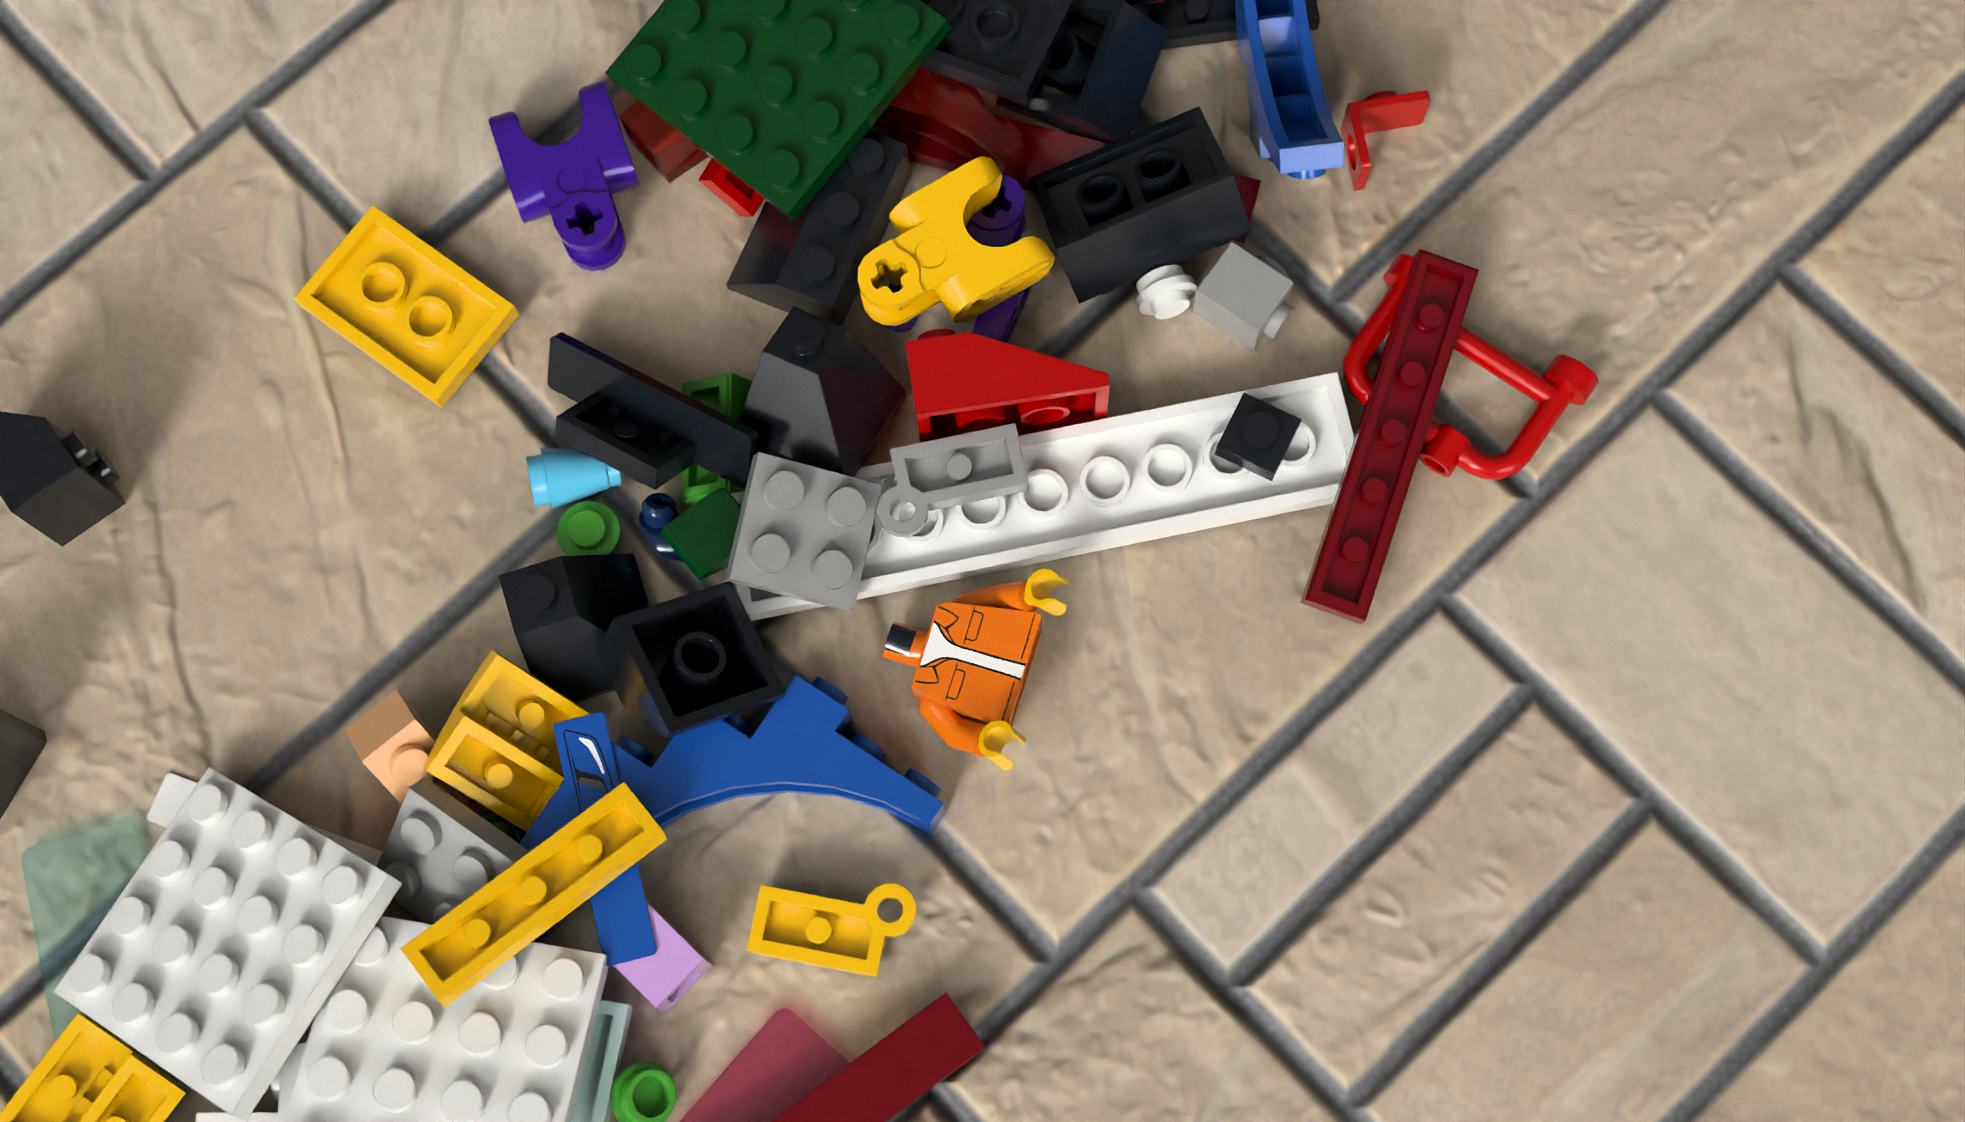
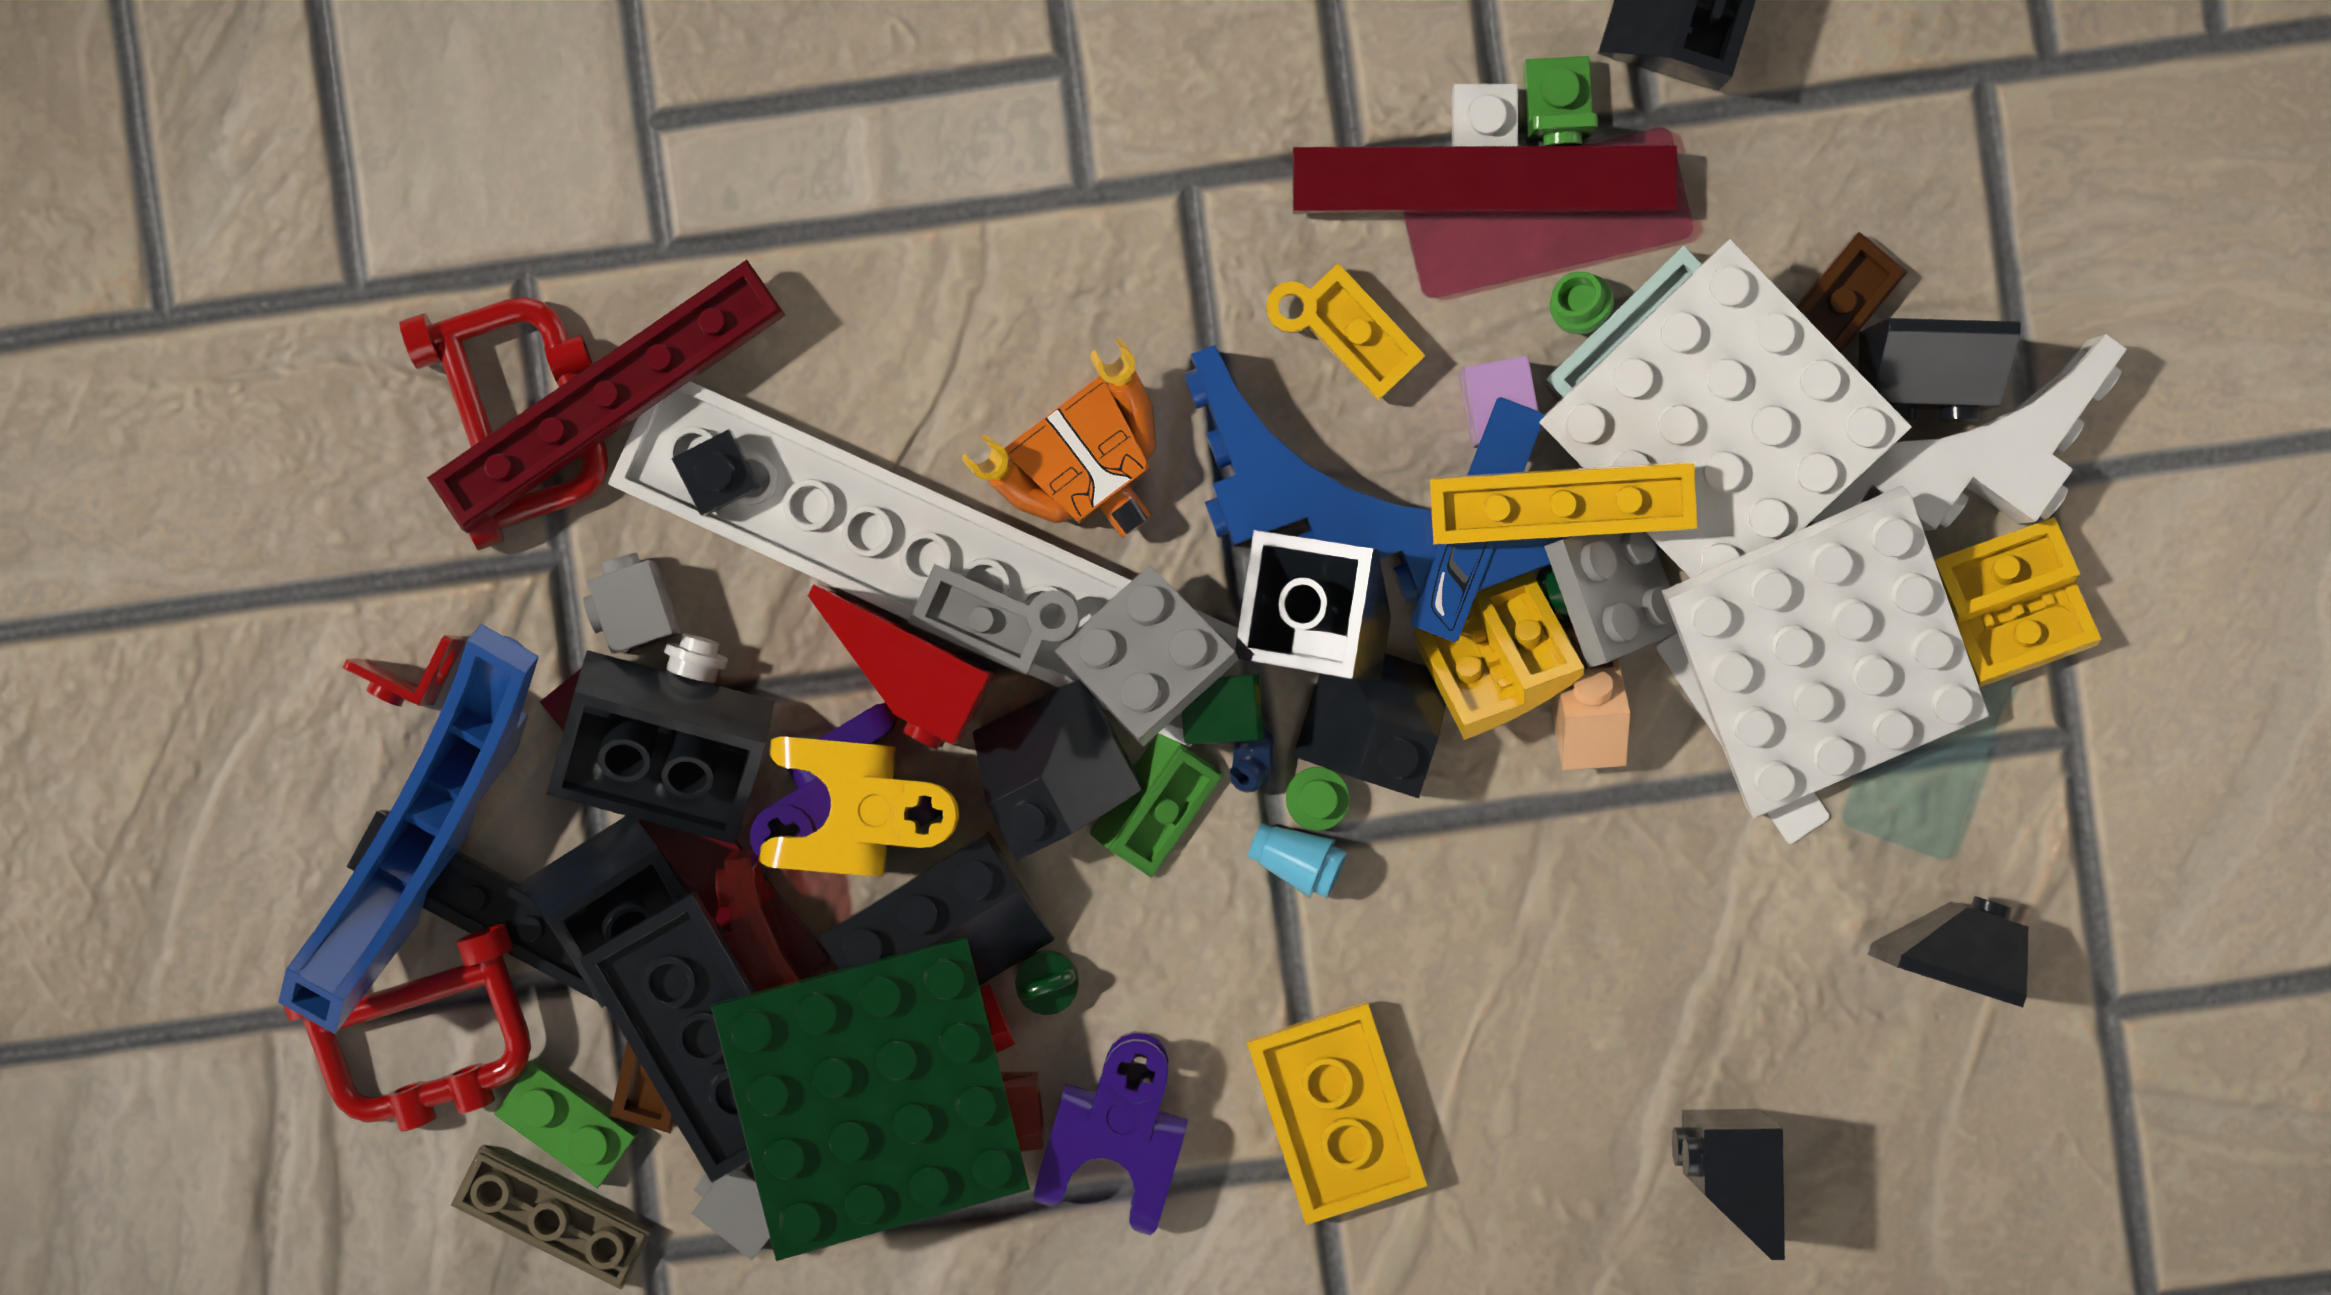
camera: 145 degrees left, 15 degrees up
black bracket [547,332,759,490] -> none
none -> dark green tile [1015,950,1079,1015]

